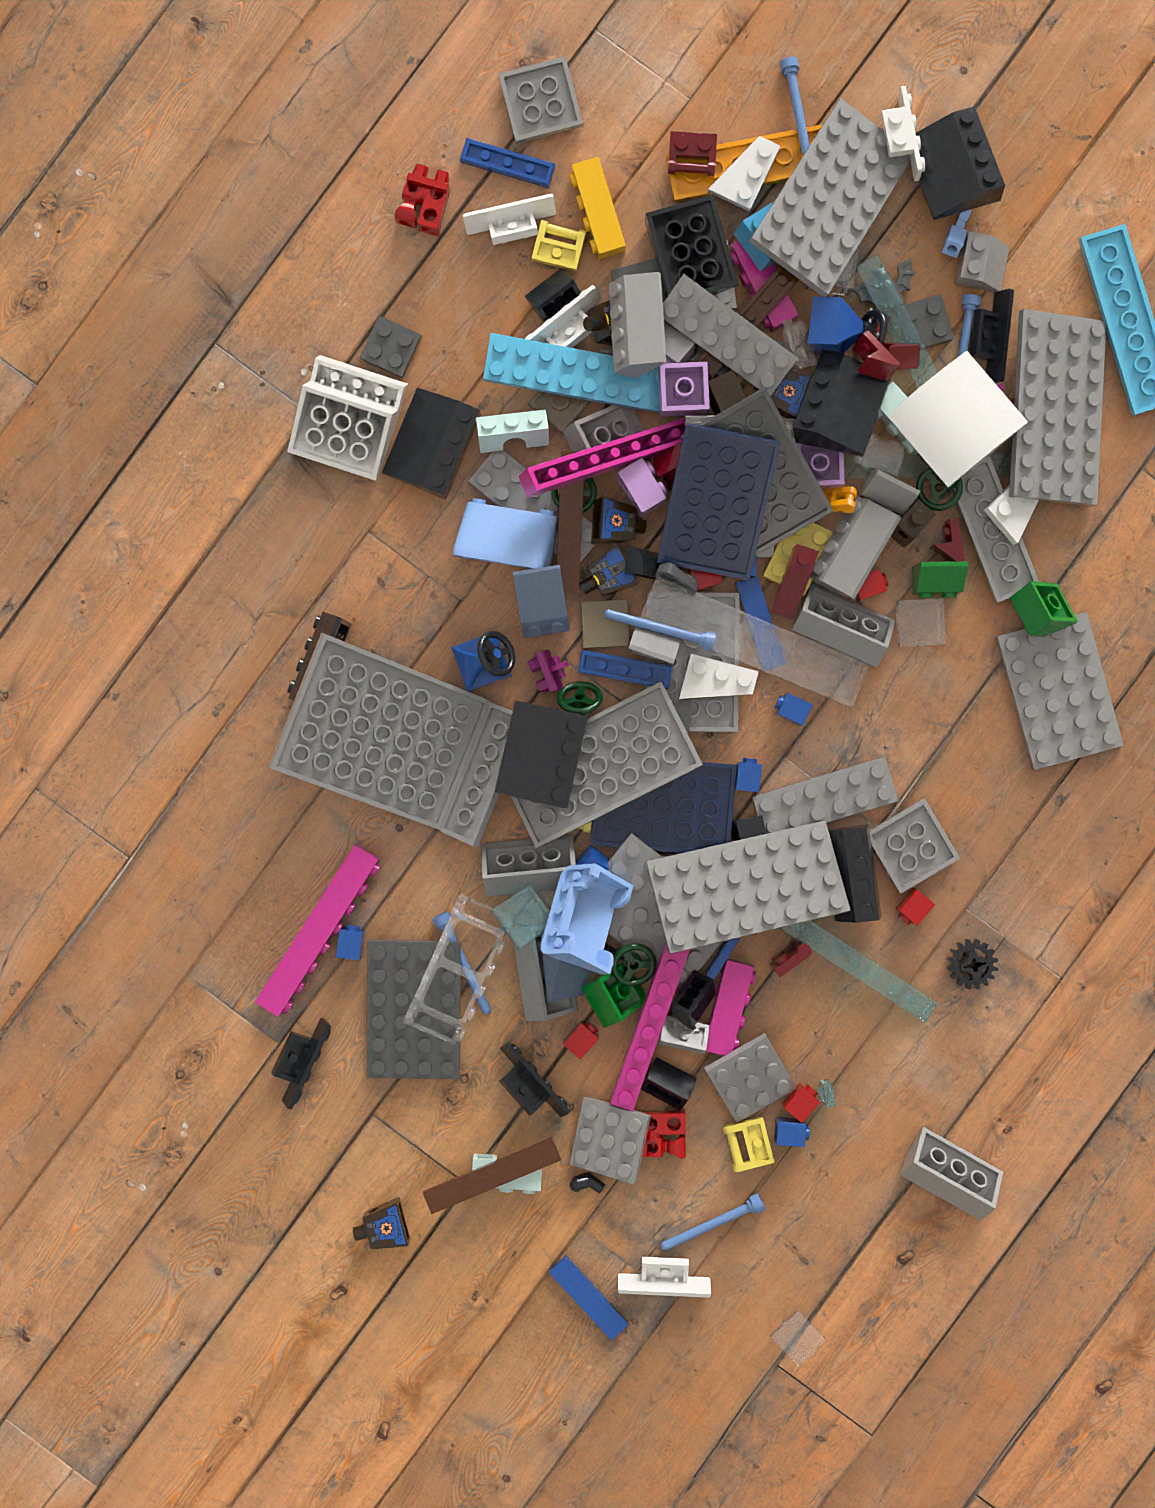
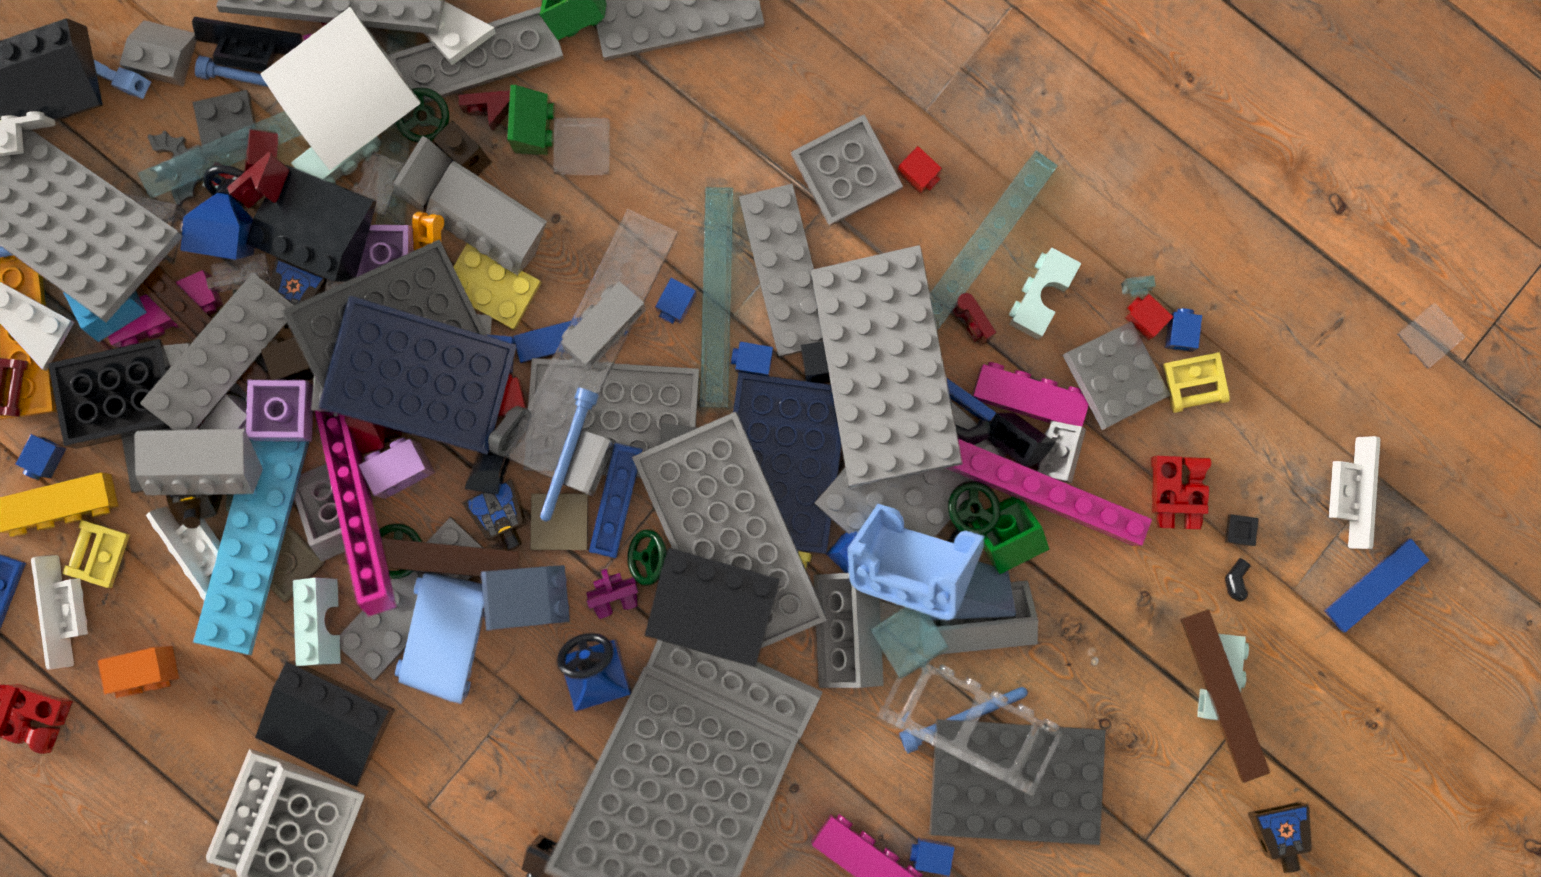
camera: 90 degrees left, 5 degrees down
dark grey plate [360,316,422,378] -> none
black bracket [499,1042,570,1117] -> none
black brick [525,268,581,322] -> none
red brick [563,1020,599,1059] -> none
light grey plate [569,1096,651,1185] -> none
torso [591,496,647,544] -> none
black brick [641,1057,697,1110] -> none
medium blue piece [661,1193,766,1250] -> none
white wing [679,654,759,699] -> none
dark red slope [771,544,819,620] -> none
light grey slope [792,583,896,667] -> none
black slope [828,824,882,923] -> none
red brick [855,569,888,602] -> none
light grey slope [900,1127,1003,1221] -> none
black gear [946,939,998,989] -> none
none -> blue brick [15,434,66,480]
none -> orange brick [98,646,179,698]
none -> light grey brick [561,281,646,371]
none -> clear light blue tile [700,187,733,408]
none -> black arm [955,420,992,445]
none -> light aqua arch [1009,248,1081,340]
none -> black plate [1225,514,1259,546]

